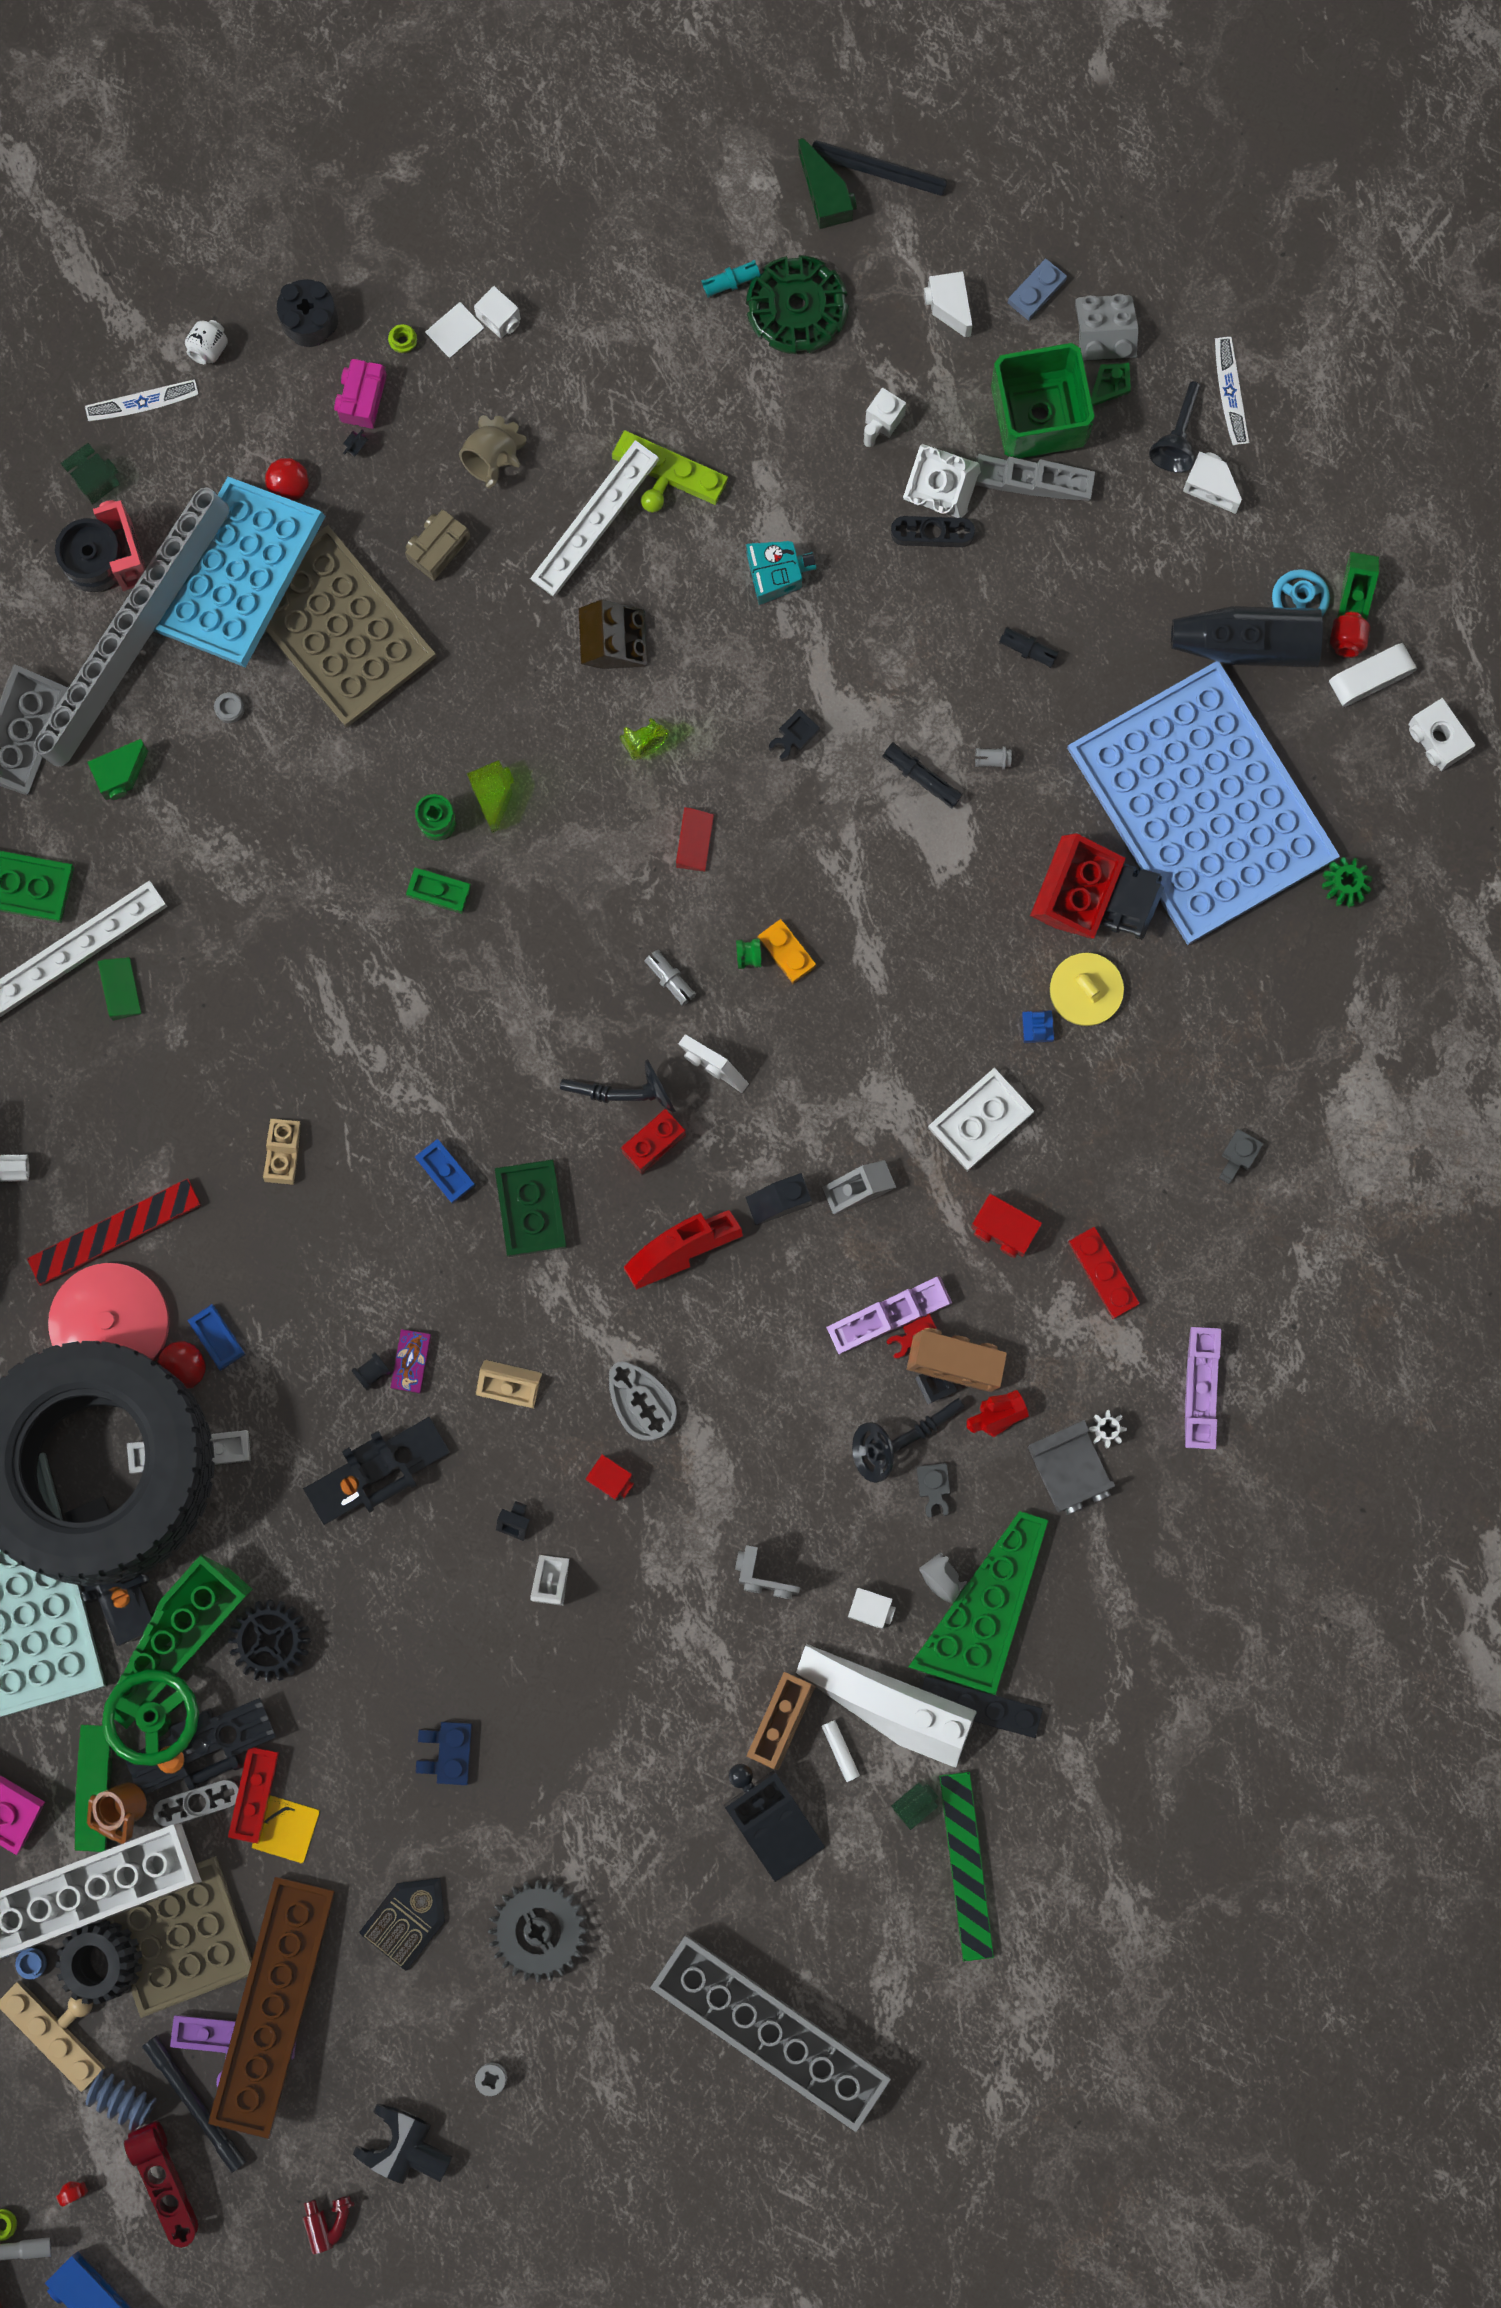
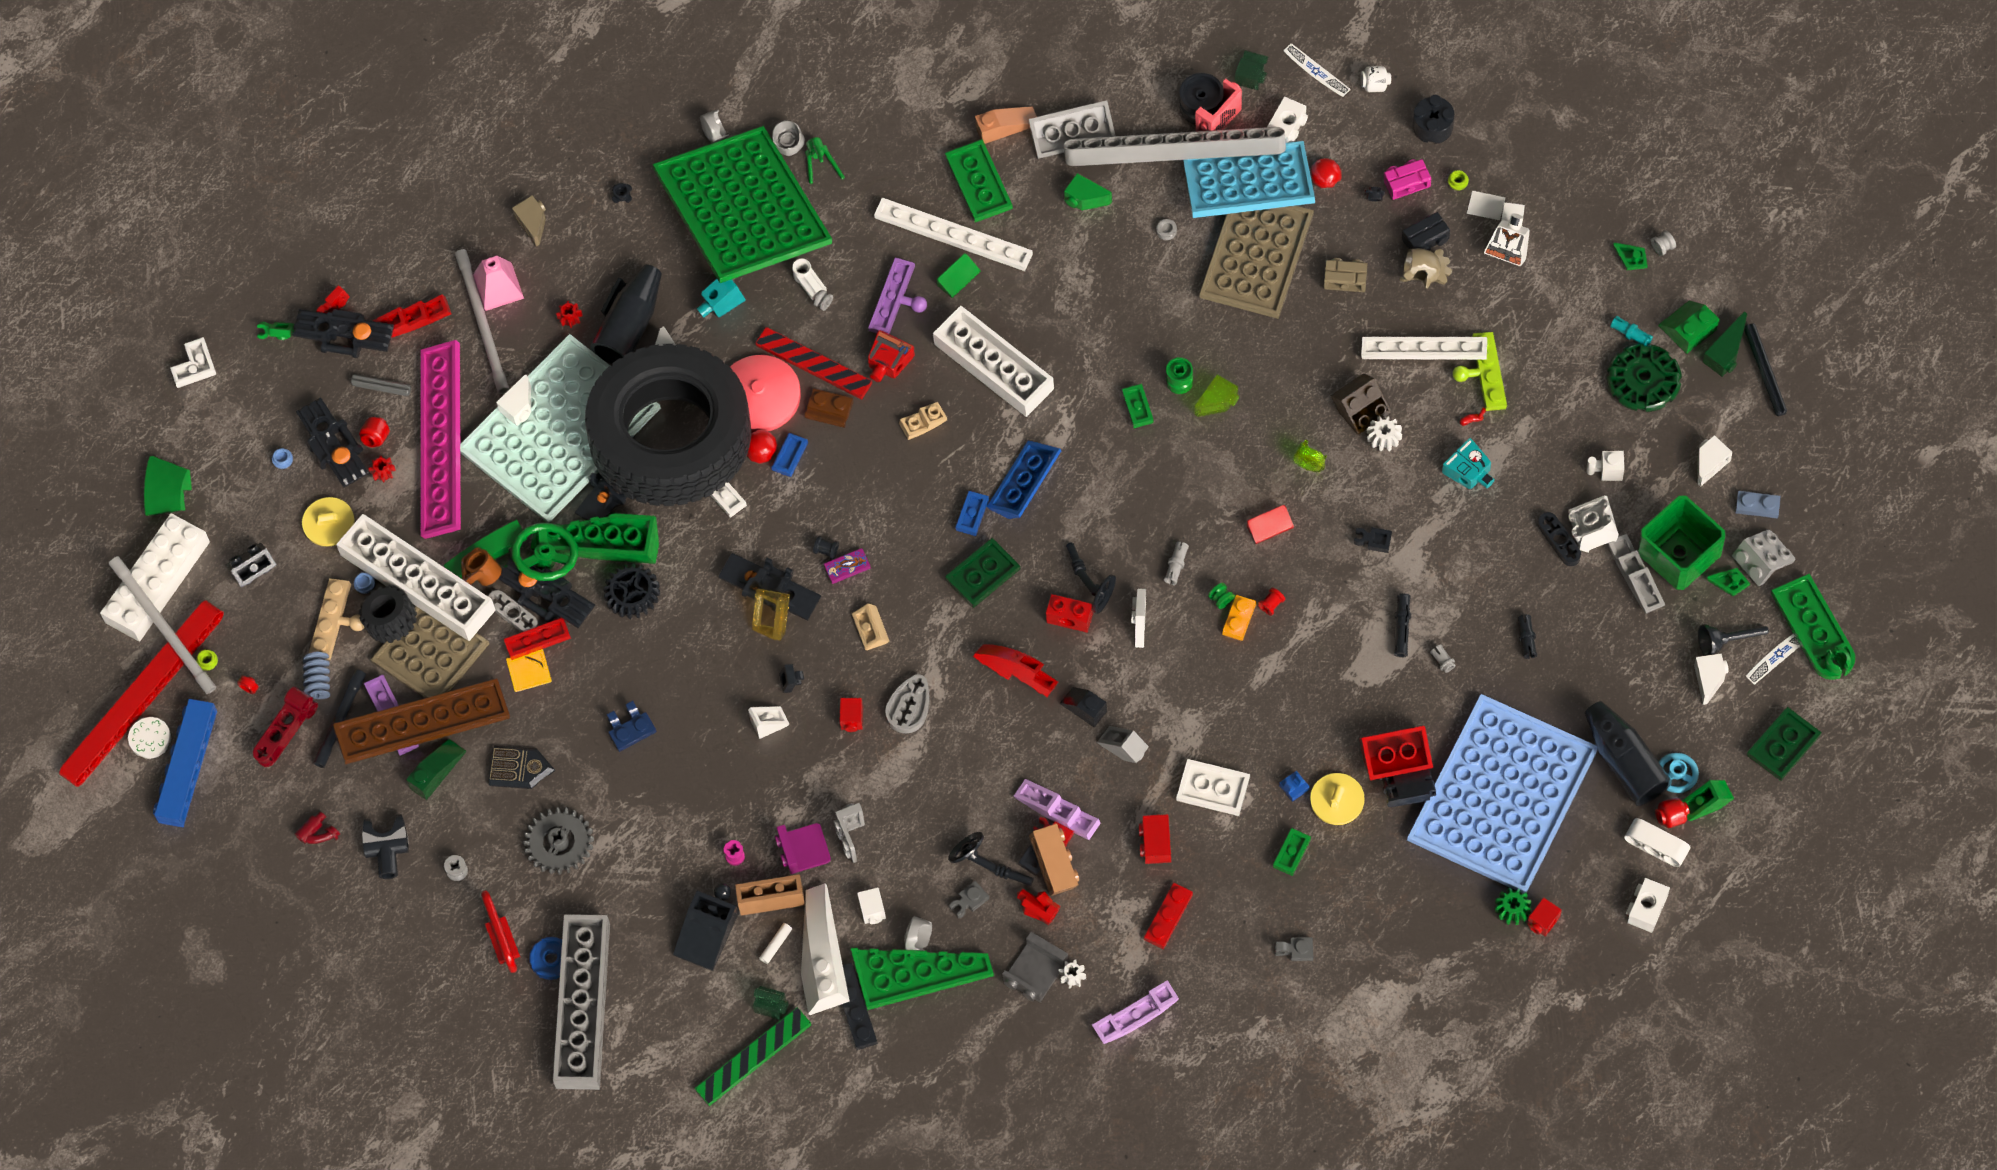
camera: 60 degrees right, 15 degrees down
none -> dark green slope [406,739,466,801]
none -> red bar [481,890,520,973]
none -> blue tile [530,937,562,980]
none -> dark pink bush [724,840,745,866]
none -> clear yellow tile [752,589,790,641]
none -> magenta bracket [774,823,831,874]
none -> reddish brown plate [805,389,853,428]
none -> light grey bush [814,290,833,311]
none -> red torso [868,330,915,382]
none -> medium lavender plate [869,258,927,334]
none -> white brick [933,306,1054,417]
none -> blue slope [987,440,1061,519]
none -> red bush [1258,587,1286,616]
none -> white brick [1267,97,1308,143]
none -> green plate [1273,828,1311,876]
none -> white gear [1367,416,1402,451]
none -> black brick [1402,212,1450,251]
none -> red piece [1459,408,1486,426]
none -> torso [1484,213,1529,266]
none -> red brick [1528,898,1562,937]
none -> green piece [1613,243,1648,270]
none -> light grey wheel [1651,230,1676,256]
none -> green slope [1658,300,1719,354]
none -> dark green plate [1747,707,1822,781]
none -> green plate [1771,573,1855,680]

